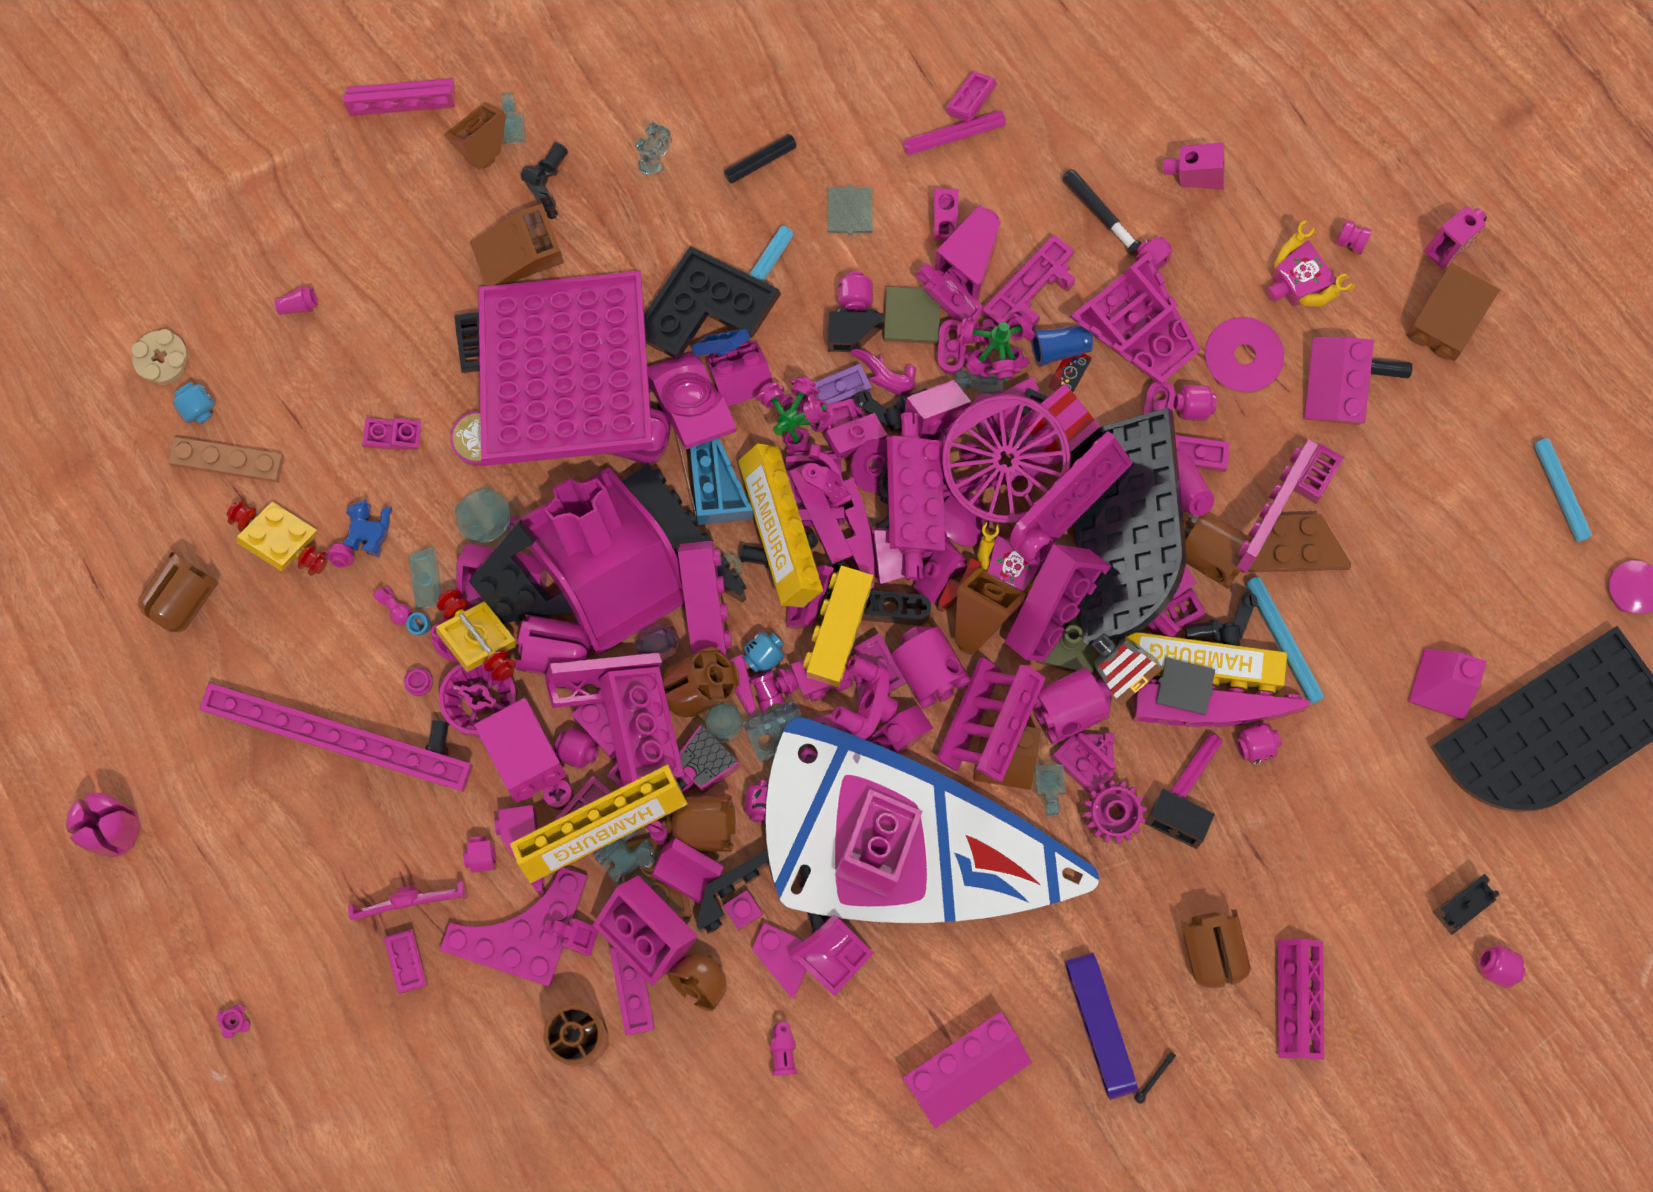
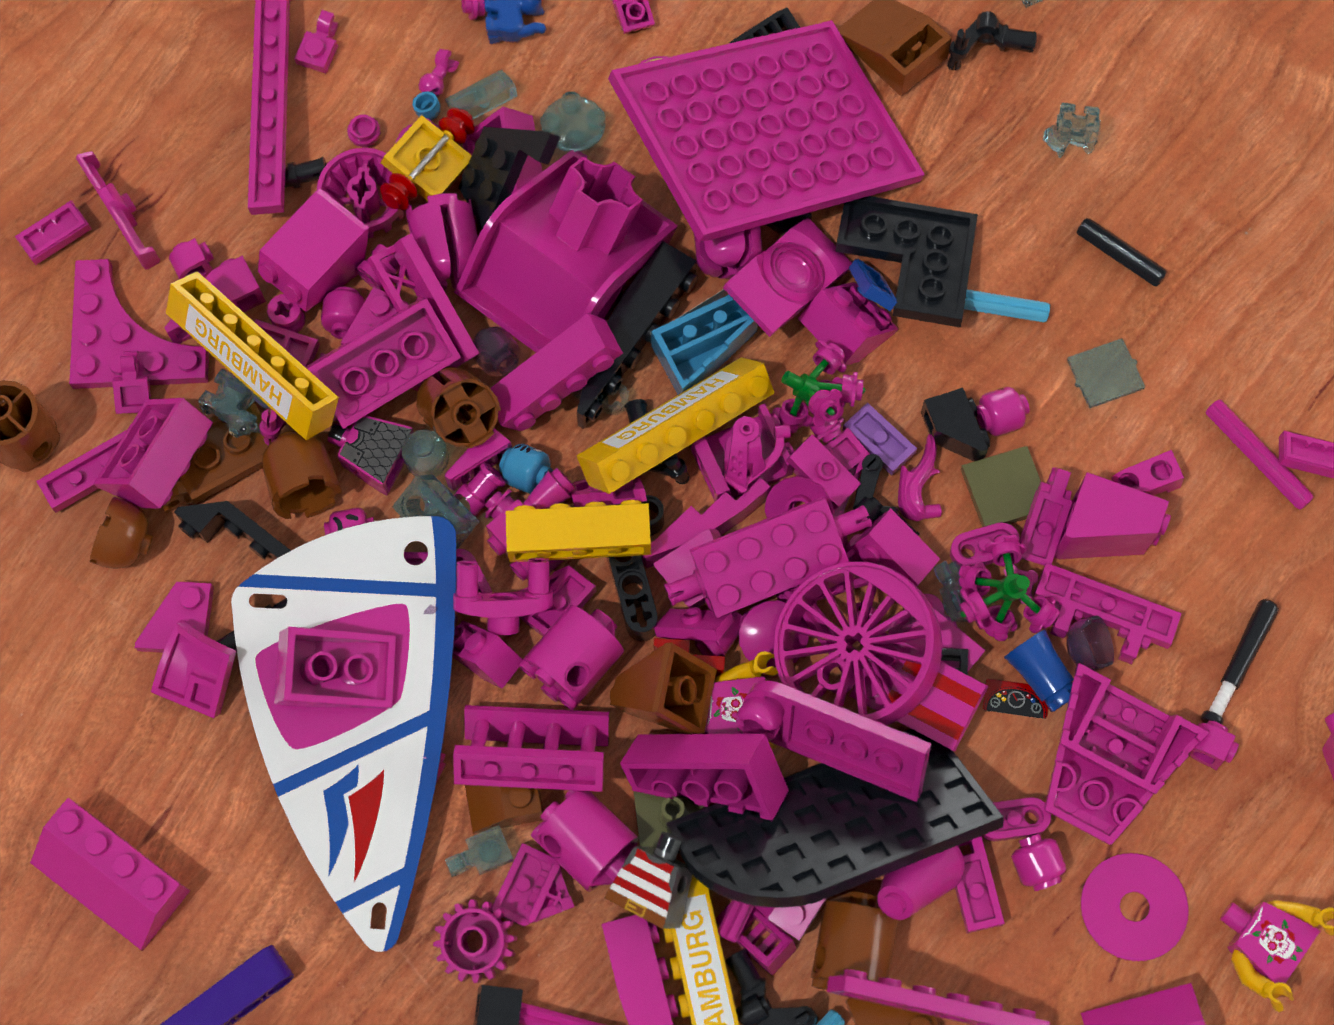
camera: 70 degrees right, 5 degrees down
dark pink panel [651,838,724,903] -> none
dark pink plate [723,890,763,931] -> none
dark pink piece [770,1022,798,1076] -> none
dark pink sticker [789,463,853,564] -> none
dark grey piece [1156,658,1215,715] -> none
none -> dark pink plate [294,10,338,74]
none -> dark pink wheel [356,244,400,290]
none -> dark pink cone [523,468,576,509]
none -> clear purple hair [1066,616,1114,671]

